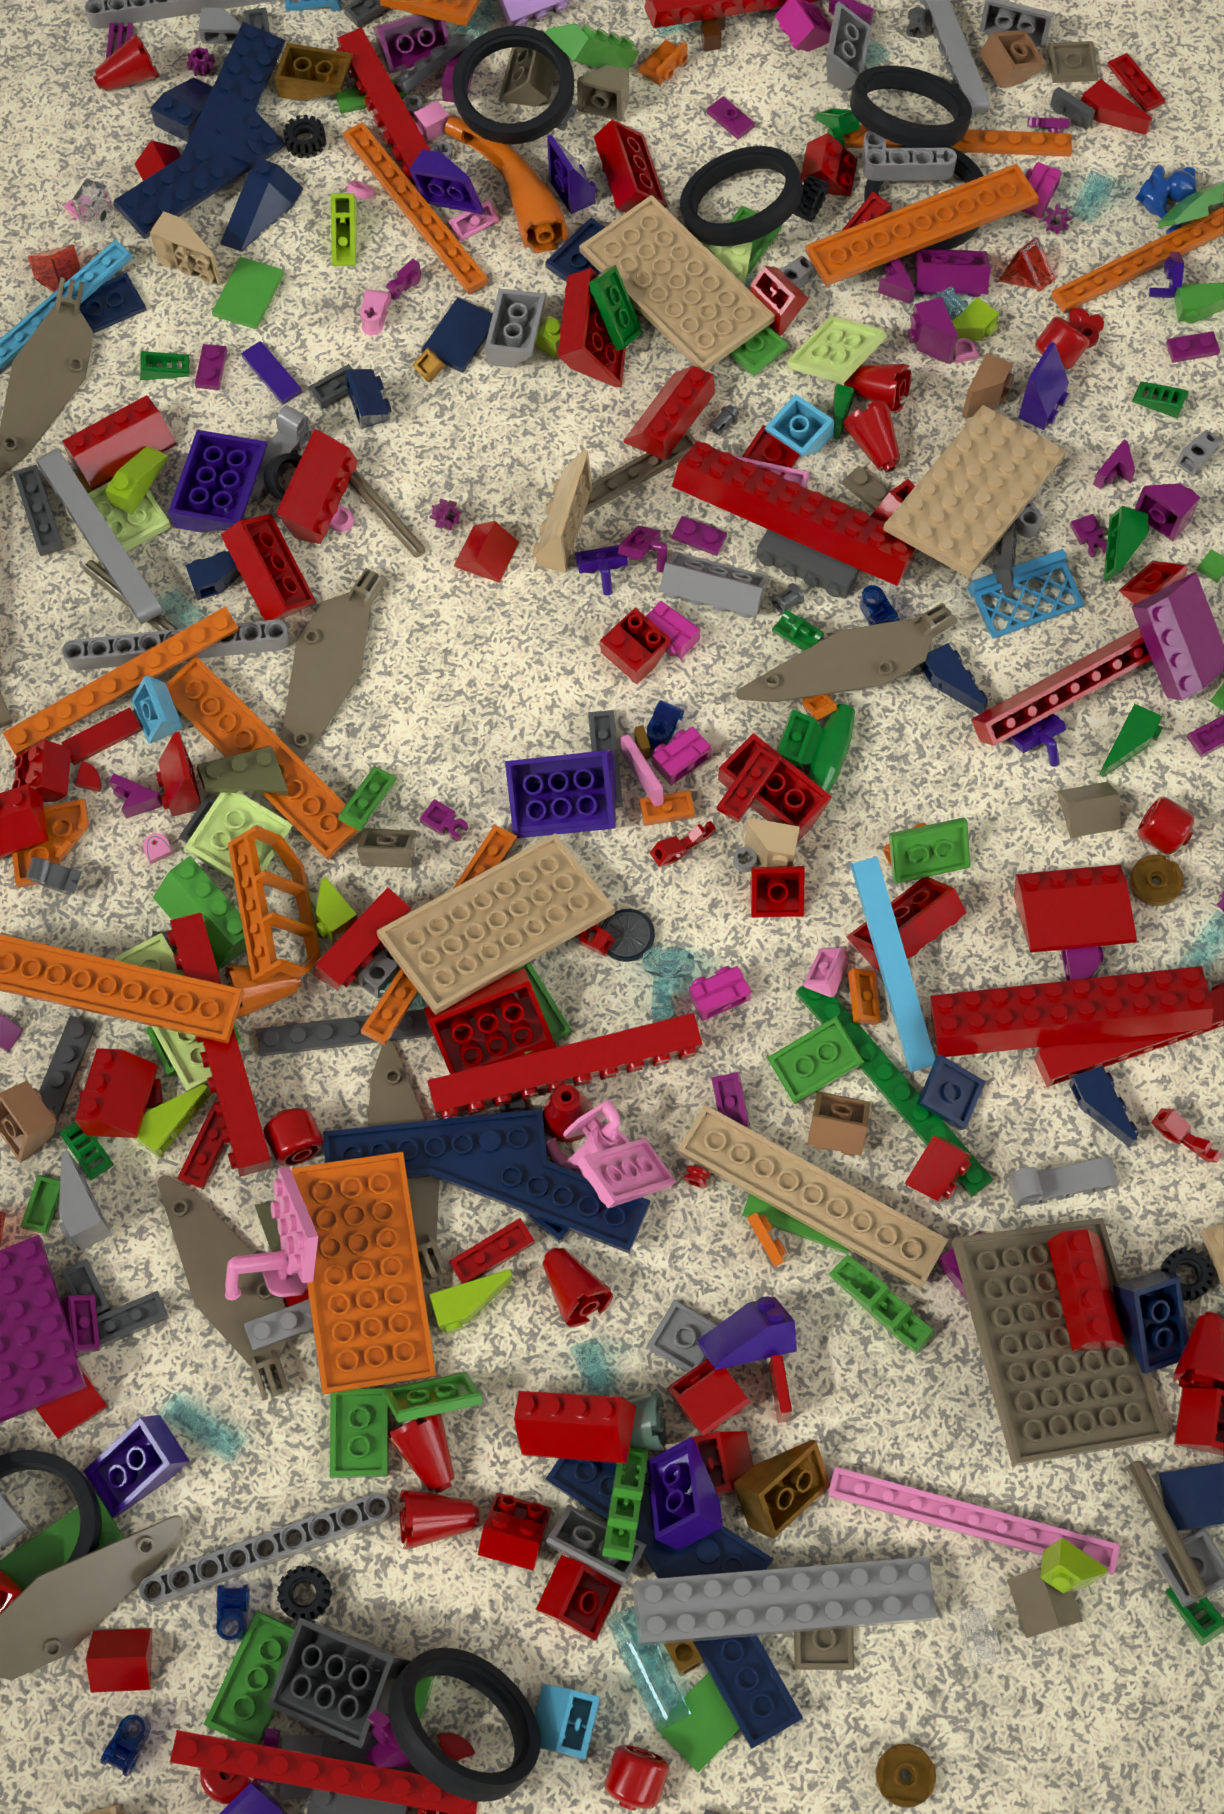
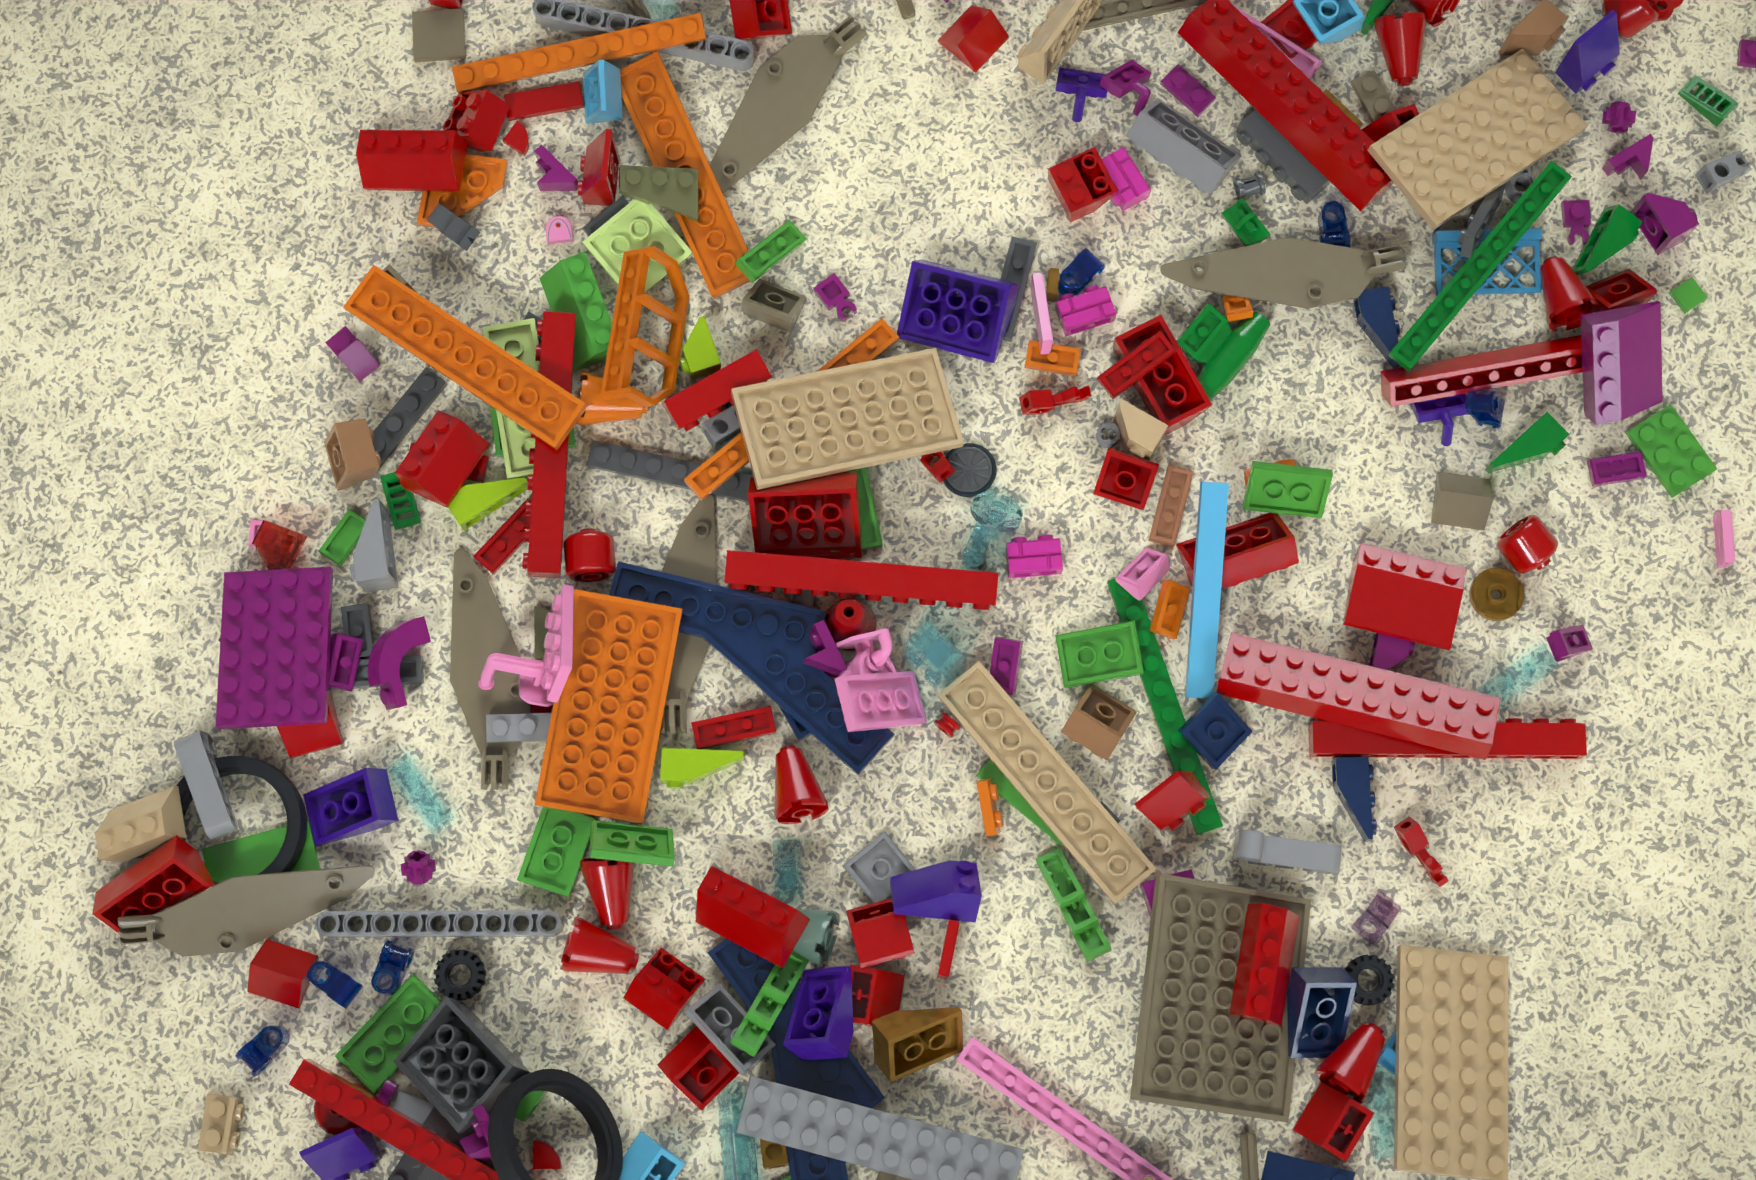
camera: 20 degrees right, 10 degrees up
none -> clear blue piece [308,961,363,1009]
none -> magenta arch [368,616,431,710]
none -> magenta gear [400,850,436,885]
none -> magenta slope [803,620,847,676]
none -> clear light blue brick [905,621,967,690]
none -> nougat tile [1148,465,1194,547]
none -> clear purple bracket [1351,891,1401,944]
none -> green plate [1388,160,1572,372]
none -> clear blue piece [1466,391,1505,428]
none -> red cone [1540,256,1600,332]
none -> magenta gear [1602,101,1636,133]

